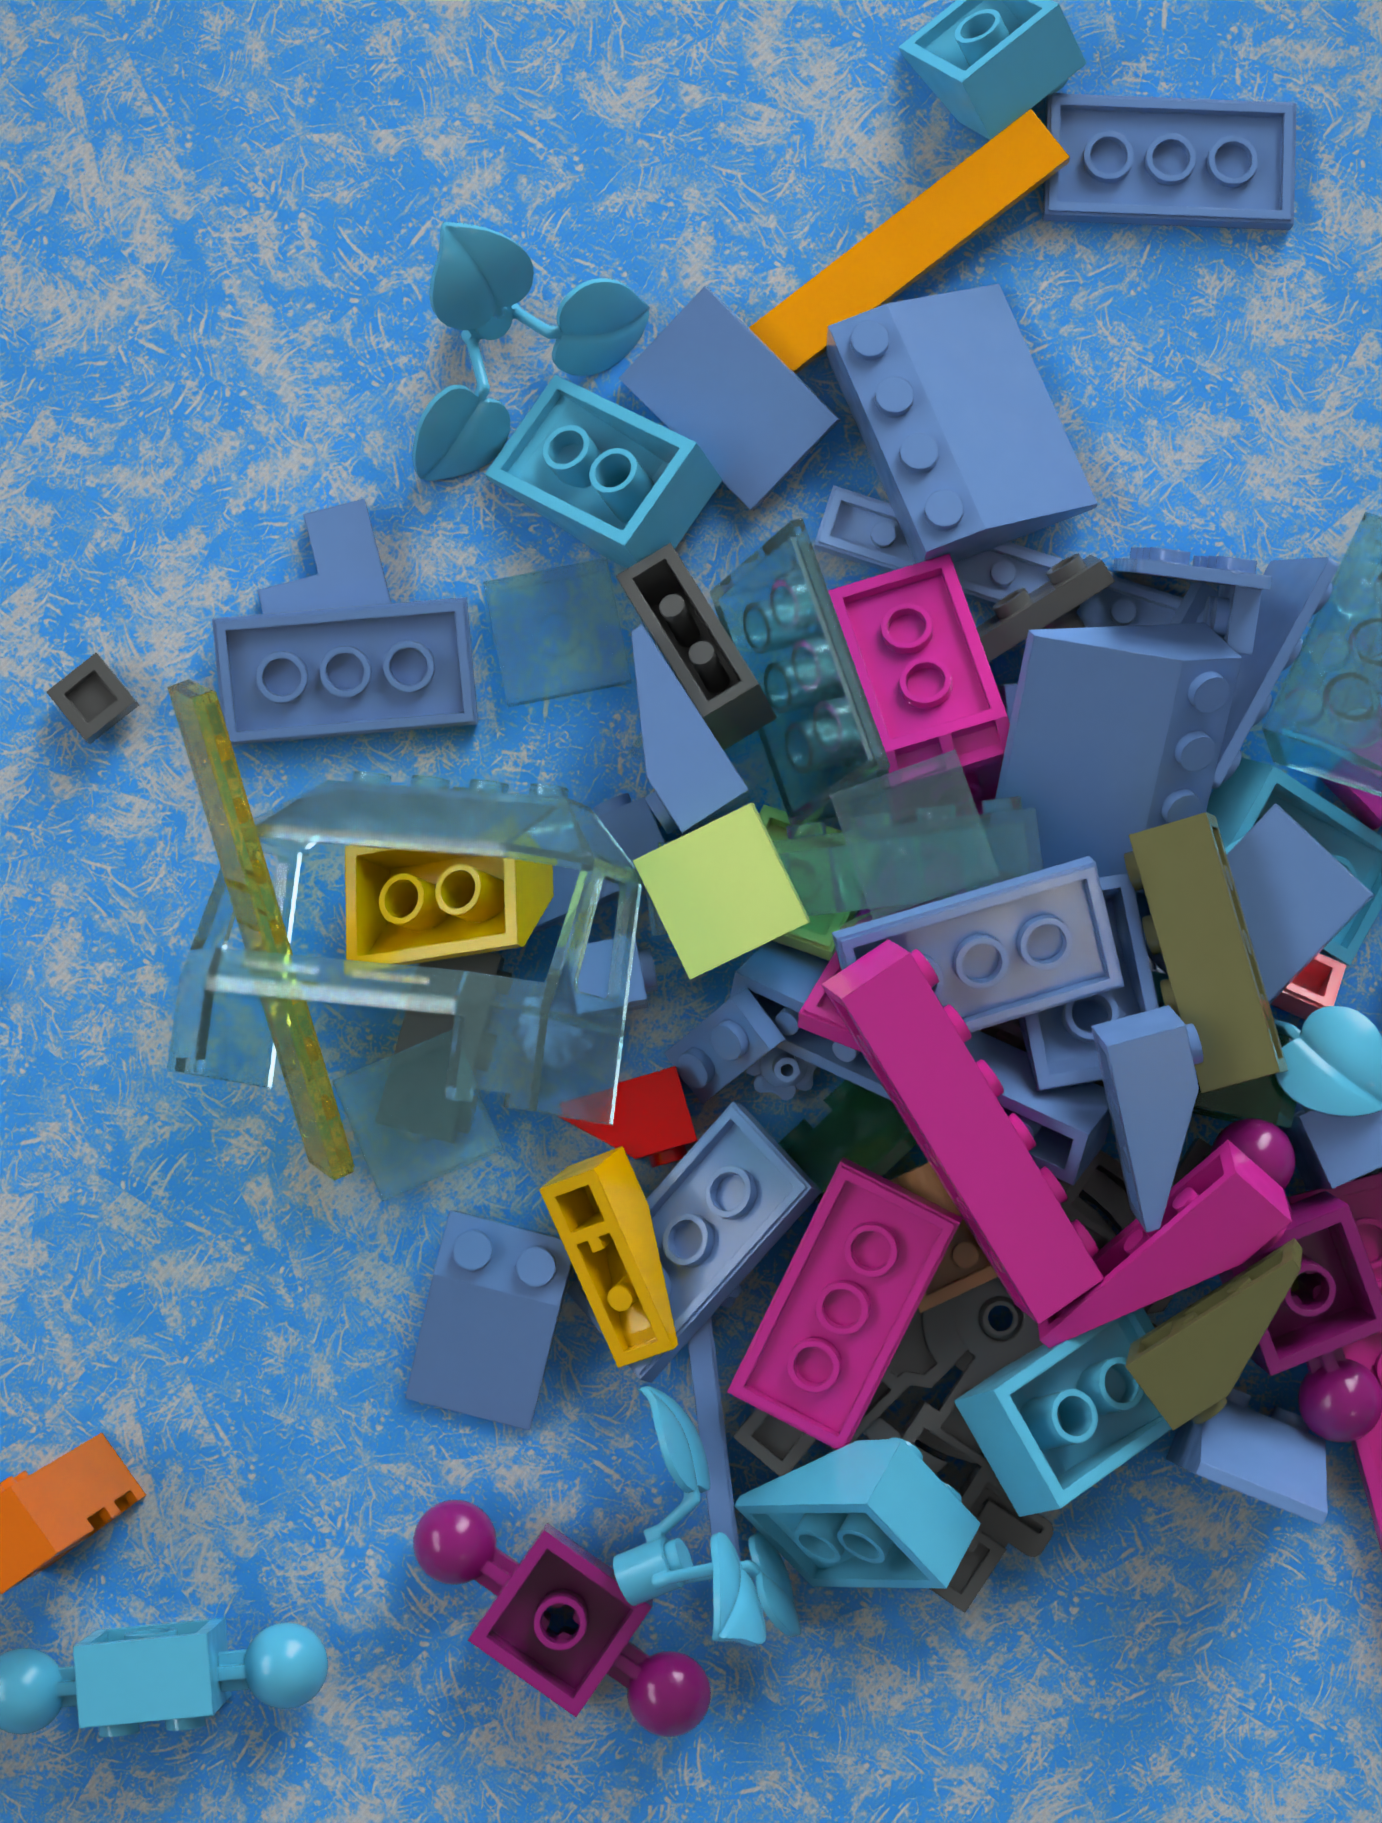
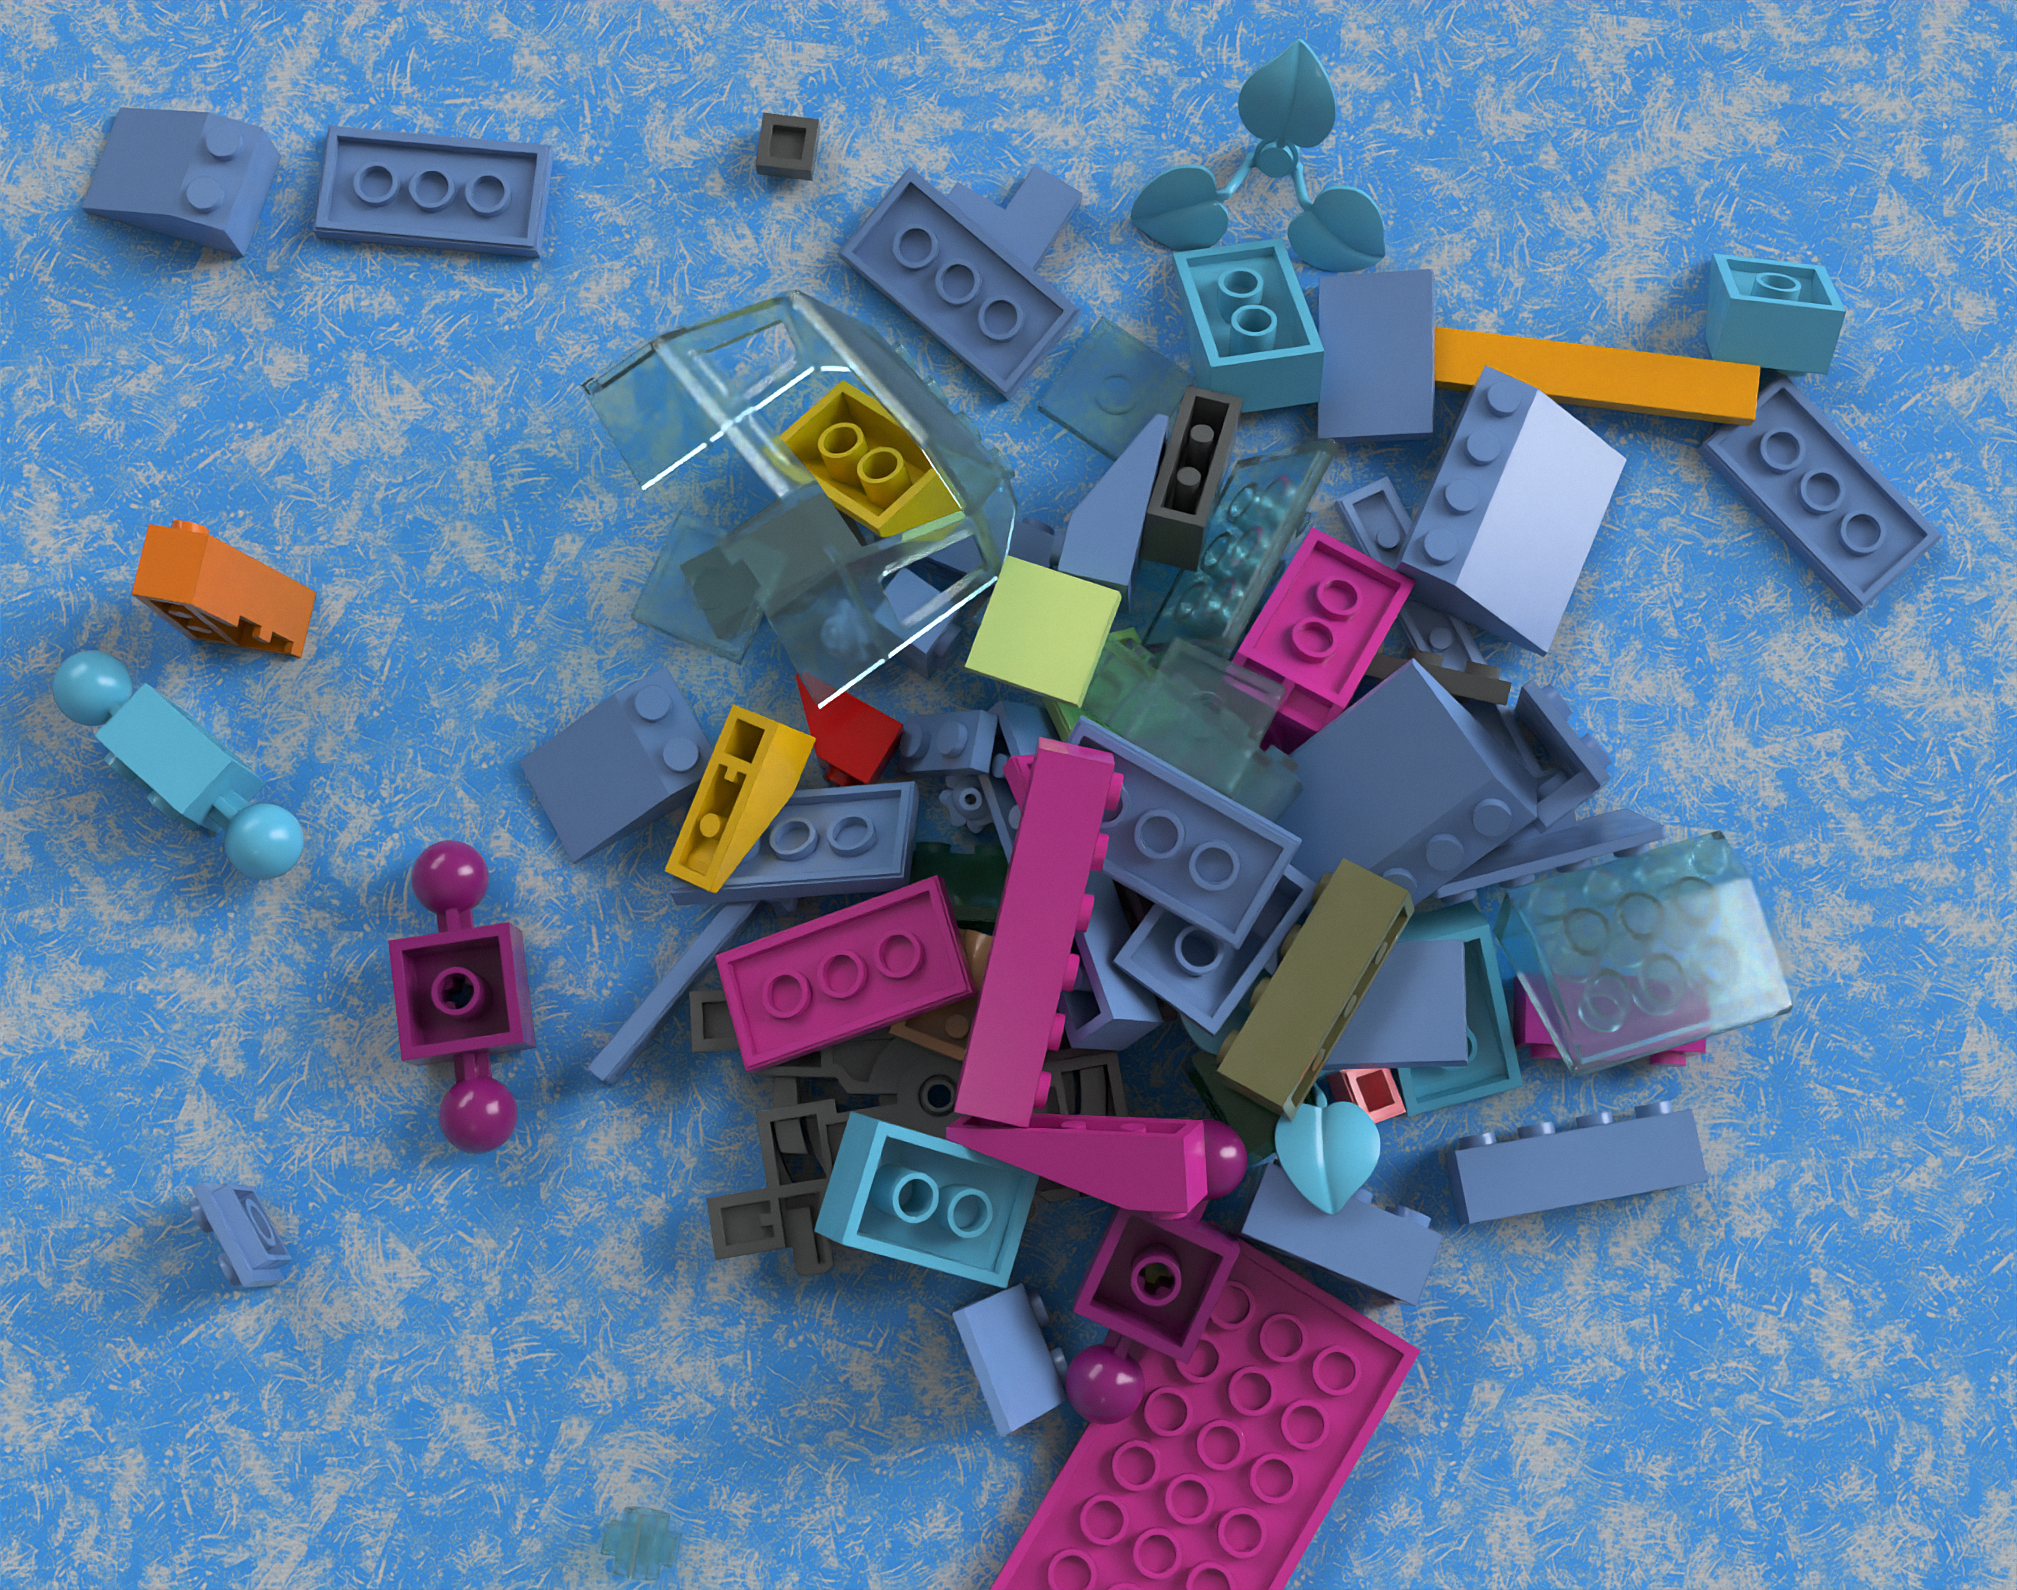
camera: 45 degrees right, 5 degrees down
clear yellow tile [167,679,355,1181] -> none
medium azure plant [613,1386,801,1647] -> none
medium azure slope [734,1438,981,1589] -> none
medium blue slope [1091,1005,1203,1232] -> none
olive slope [1125,1238,1303,1431] -> none

